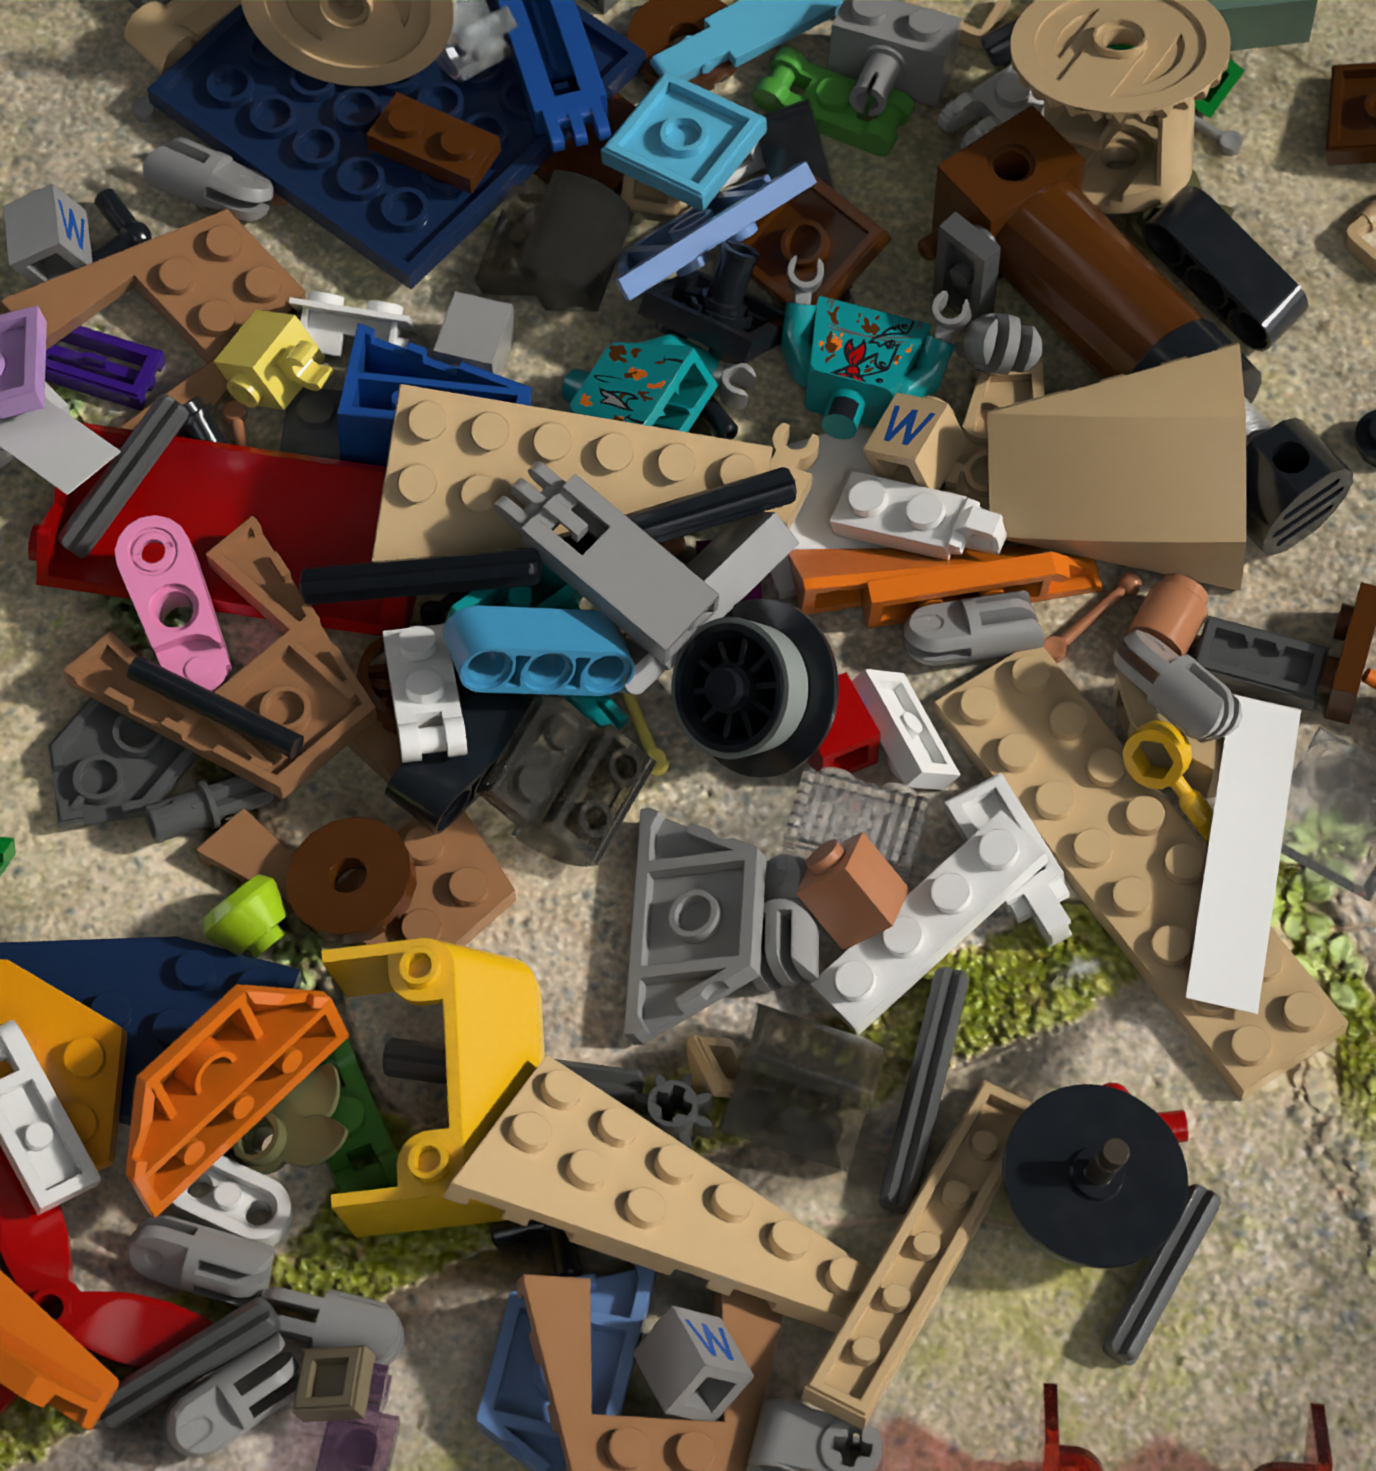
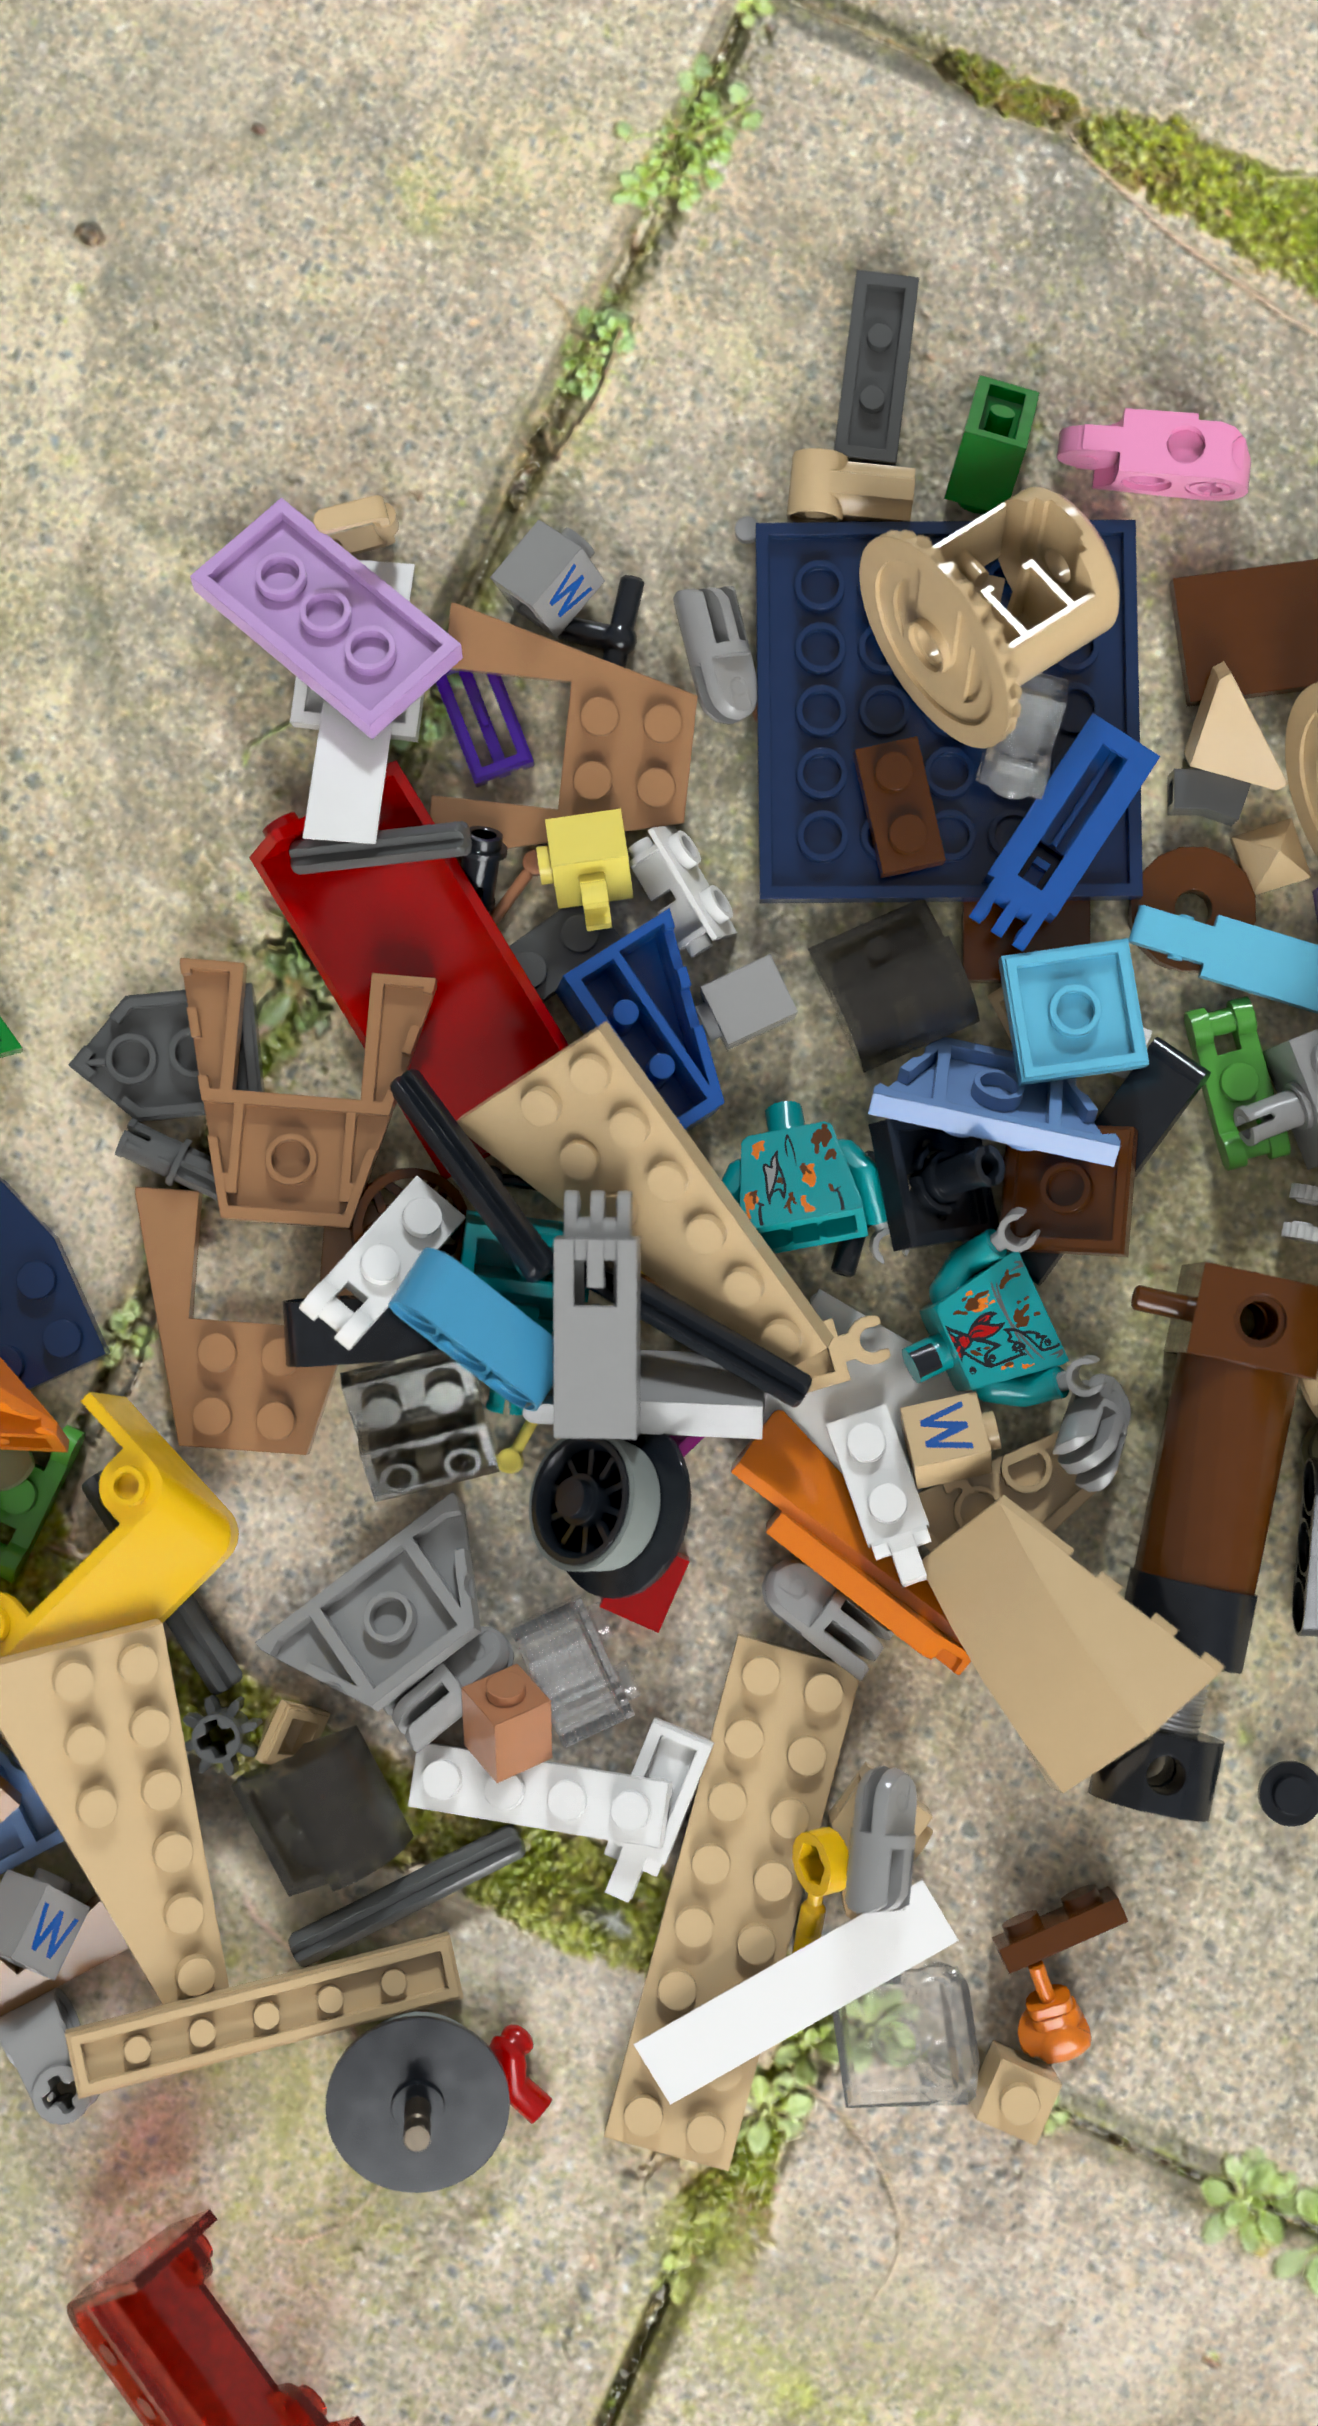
camera: 50 degrees right, 25 degrees up
bright pink piece [115,515,233,692] -> none
black bar [127,656,304,759] -> none
lime cone [202,874,287,958] -> none
reddish brown tile [286,816,417,944] -> none
white plate [852,669,960,790] -> none
dark grey plate [933,211,1001,320] -> none
nougat hinge [1043,572,1142,663] -> none
dark grey axle [1103,1184,1221,1366] -> none
nougat brick [1125,574,1209,656] -> none
dark grey plate [1194,615,1330,711] -> none

